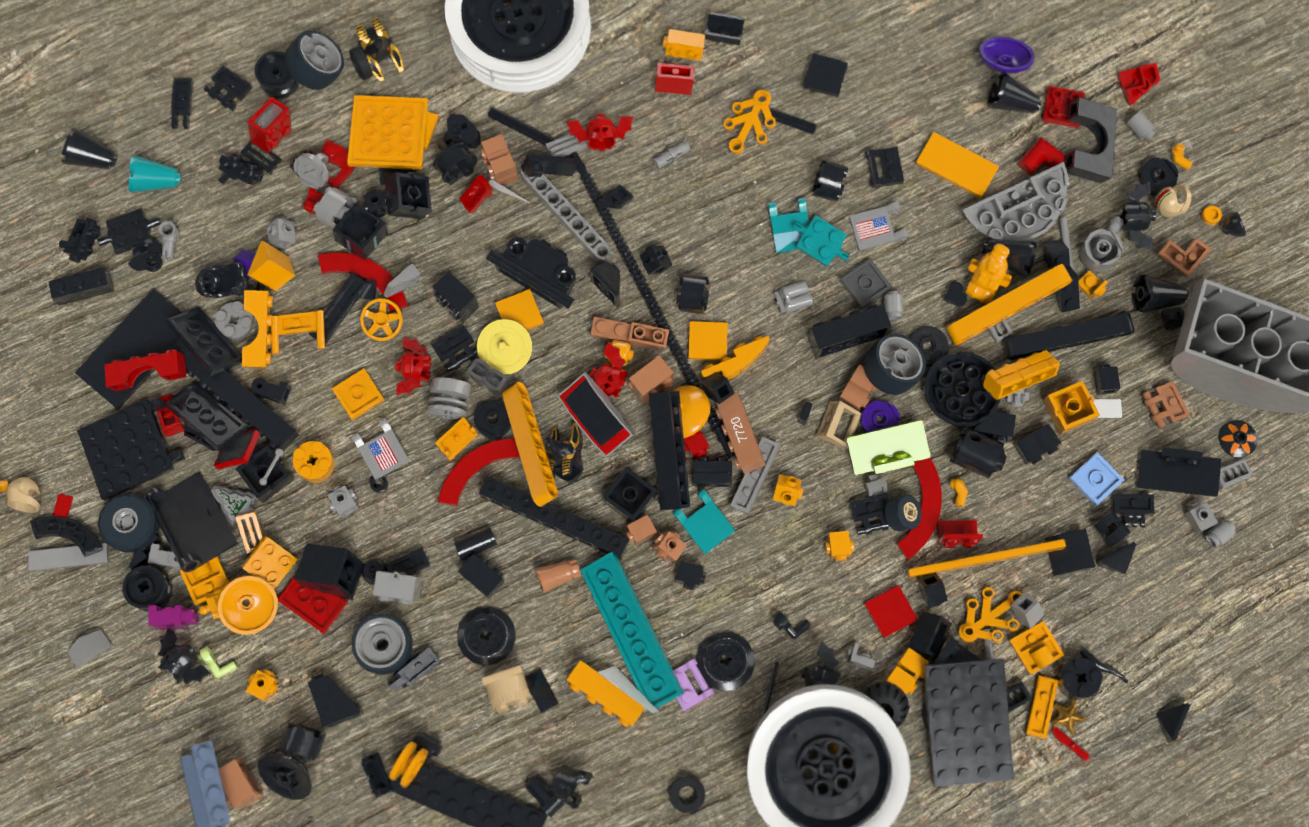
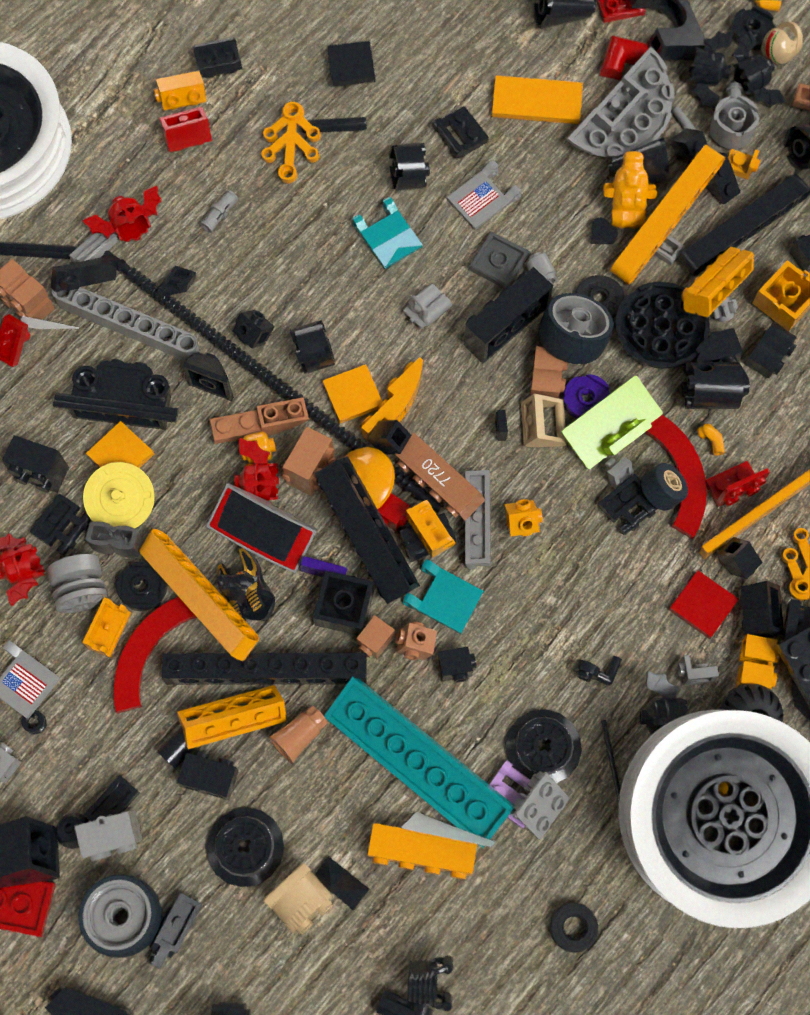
camera: 25 degrees left, 5 degrees down
teal plate [792,215,850,267] -> none
light orange brick [825,531,854,561] -> none
none -> light orange fence [177,685,286,749]
none -> dark purple tile [300,556,347,577]
none -> light orange hinge [406,500,455,558]
none -> light grey hinge [510,771,570,840]
none -> black helmet [689,31,734,111]

